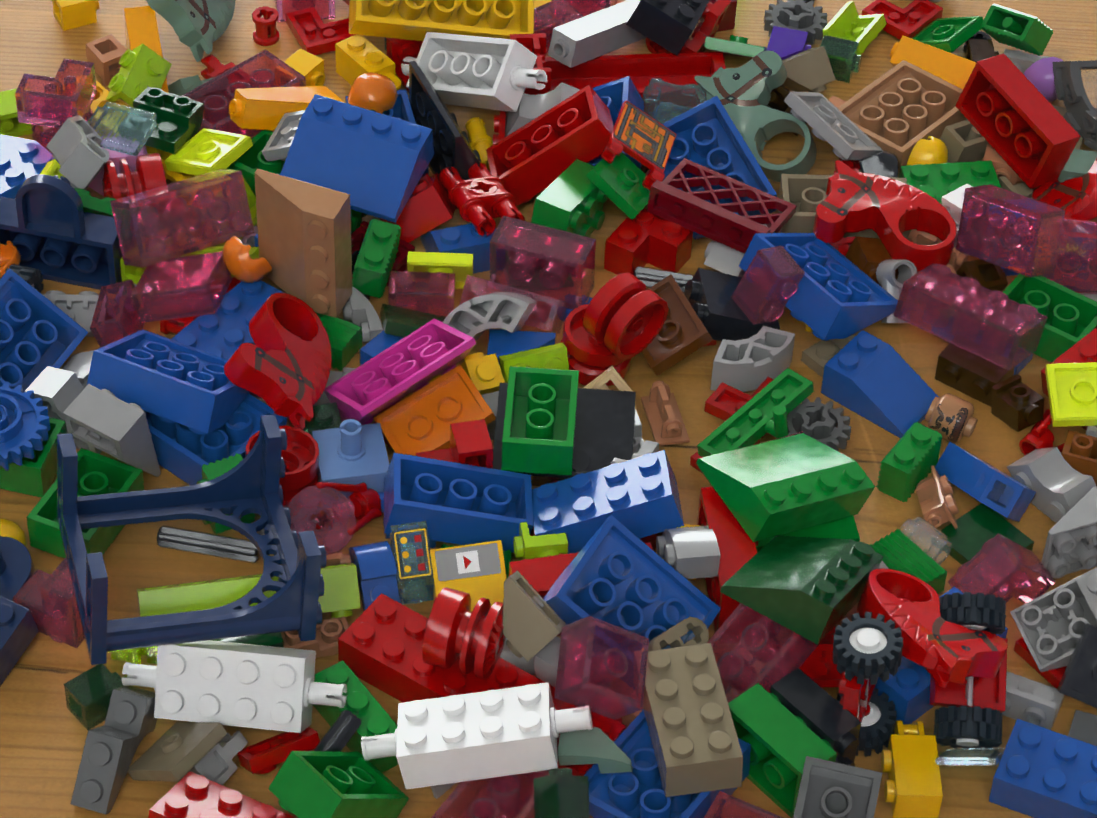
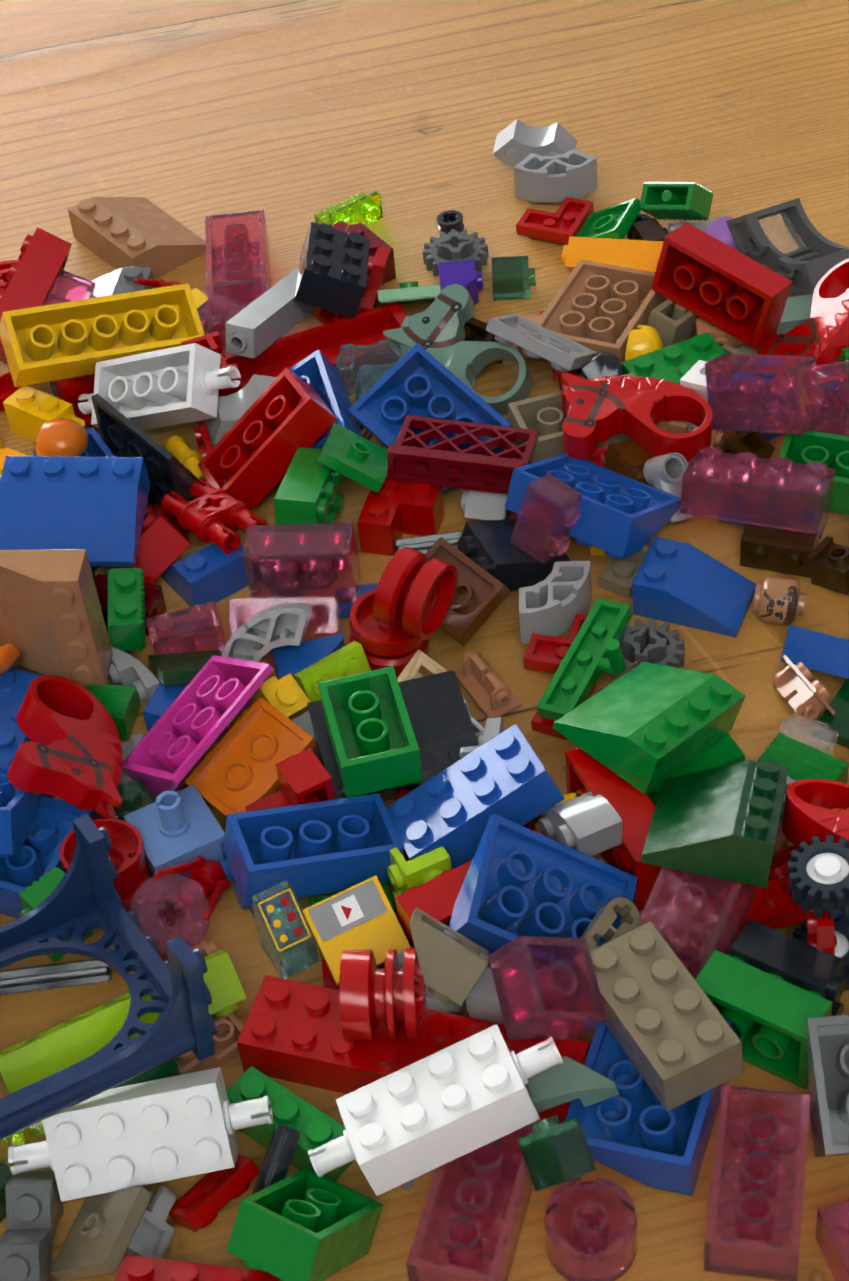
camera: 10 degrees left, 0 degrees up
blue brick [348,541,401,611] -> none
neon yellow plate [407,251,473,290] -> none
flag [601,100,677,190] -> none
dark tan slope [782,46,836,93] -> none
lime bracket [823,1,887,57] -> none
green brick [876,422,942,502] -> none

